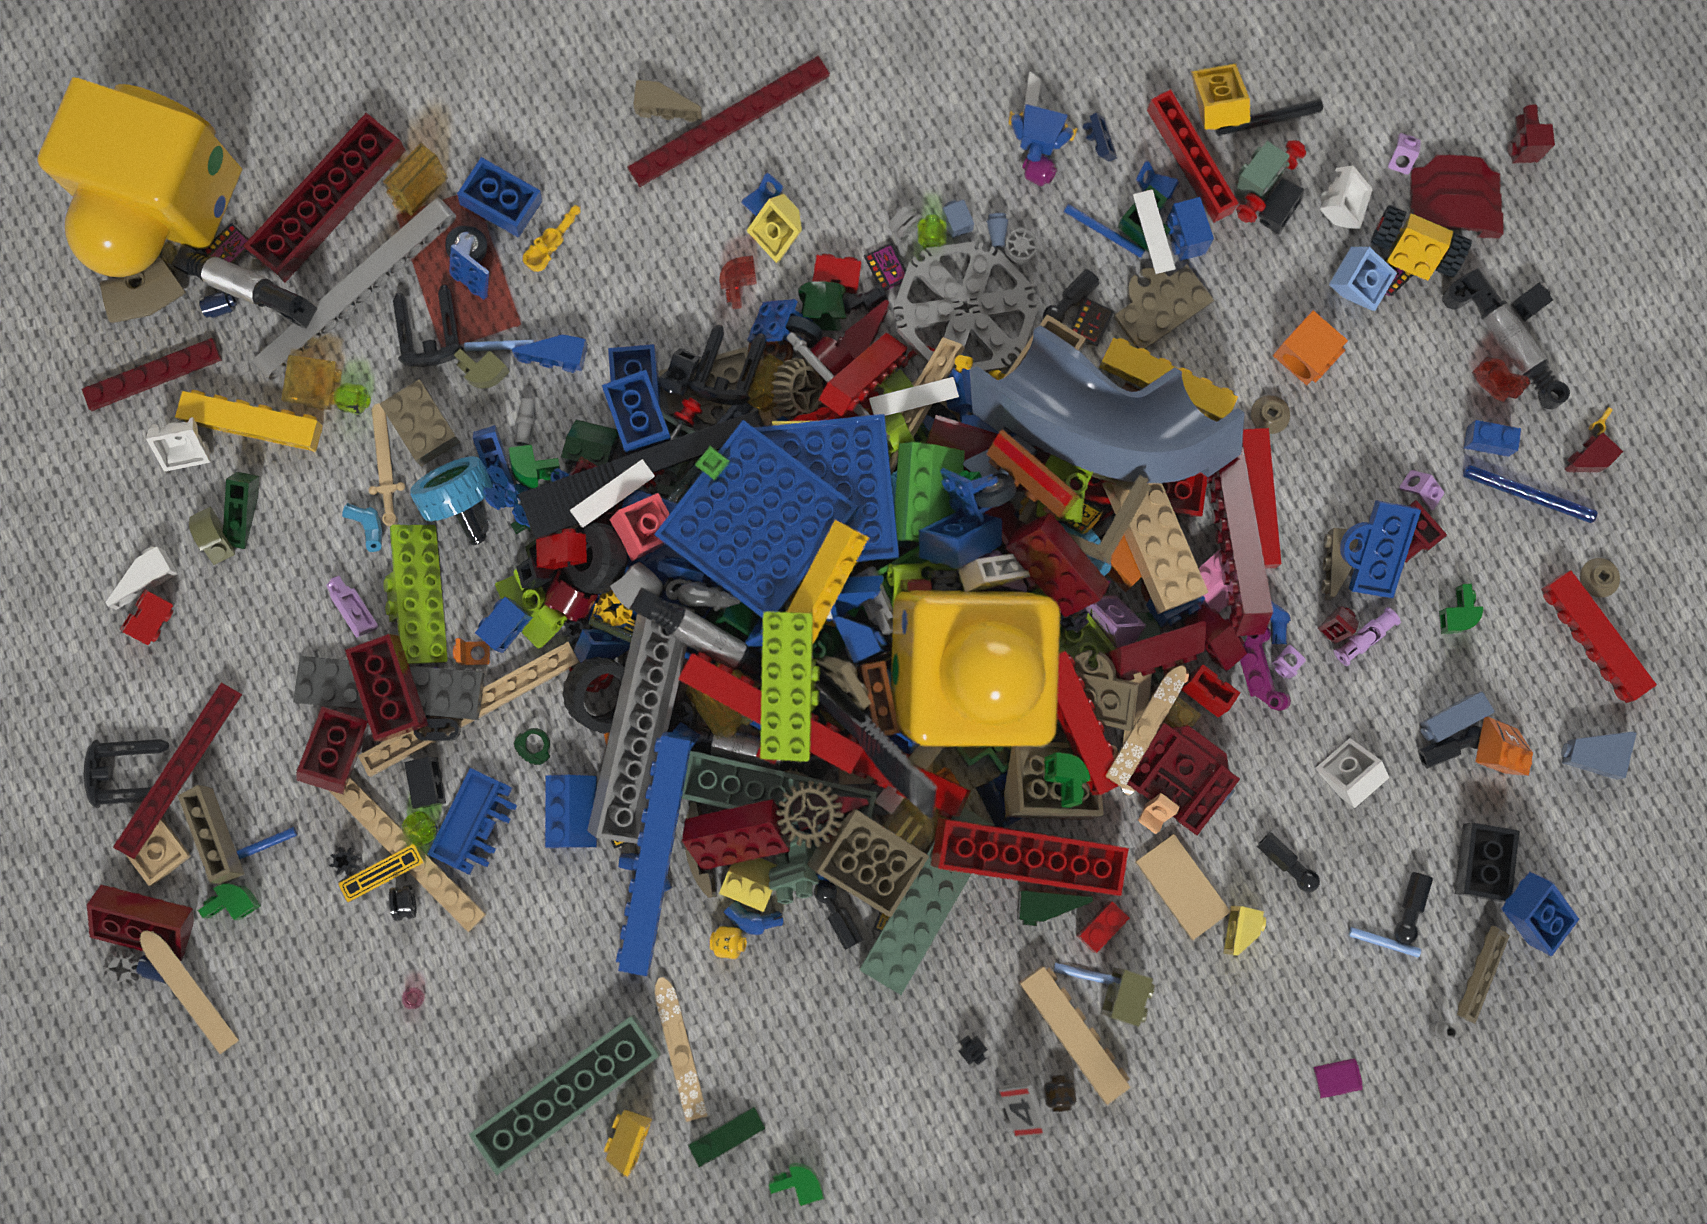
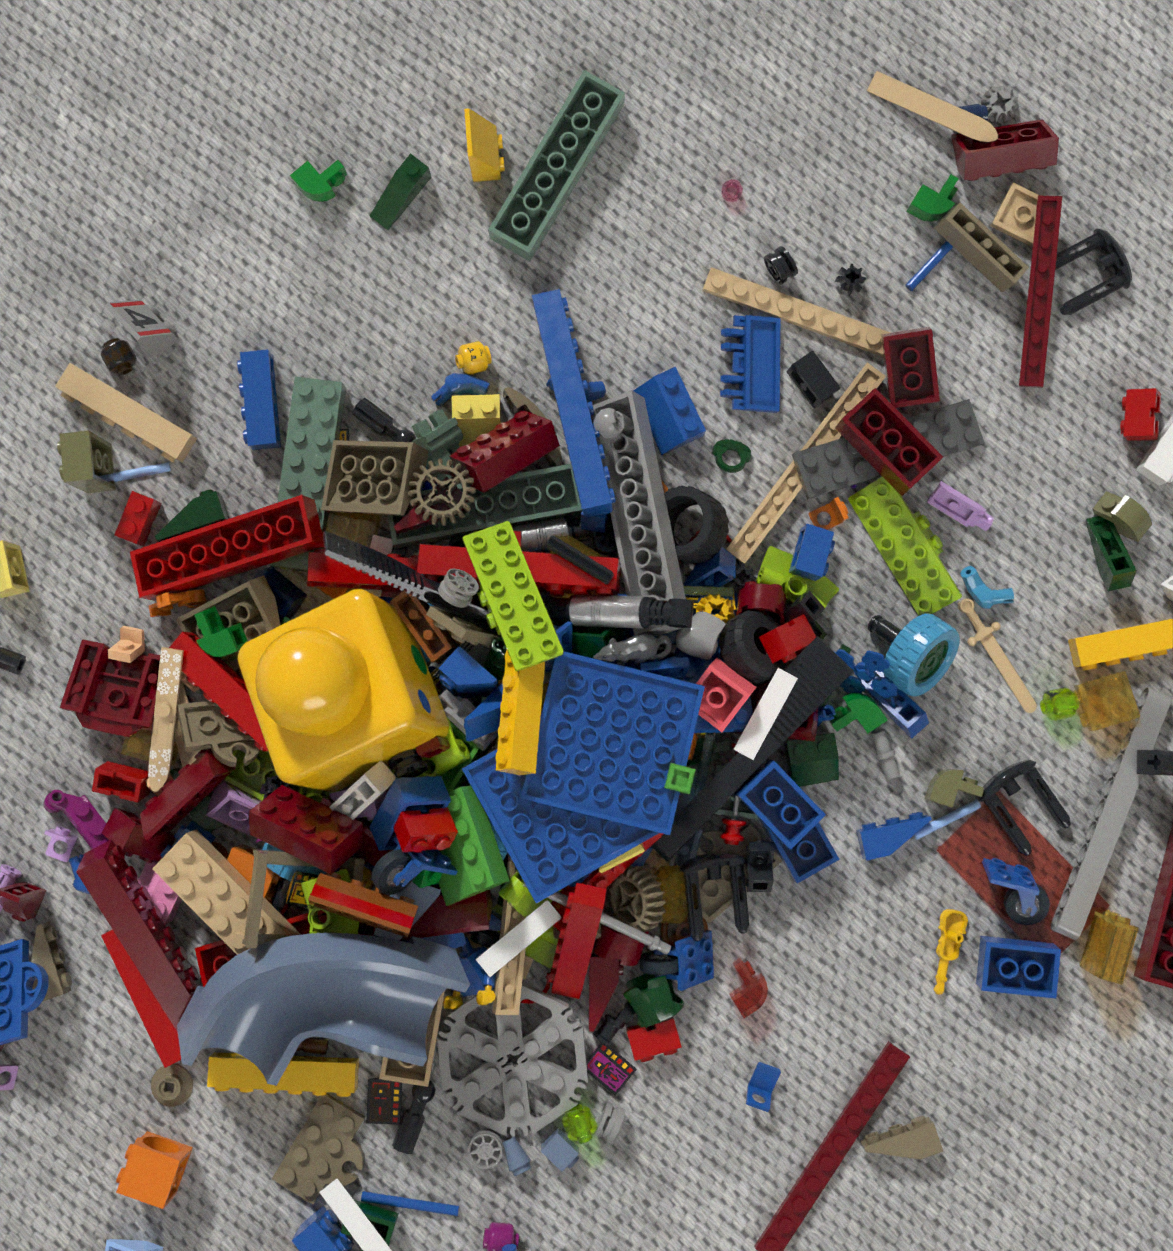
camera: 160 degrees right, 5 degrees up
sticker [338,844,424,902] -> none
dark tan brick [379,379,461,467] -> none
clear neon green head [402,811,438,847] -> none
black beam [413,719,461,741] -> none
tan piece [655,977,708,1122] -> none
light yellow slope [746,194,802,263] -> none
black gear [958,1035,988,1066] -> none
tan tile [1135,834,1231,940] -> none
none -> orange piece [149,590,207,617]
none -> blue brick [237,349,281,450]
none -> red brick [393,808,458,853]
none -> light grey wheel [438,569,479,608]
none -> black axle [546,536,614,584]
none -> light grey piece [594,408,624,439]

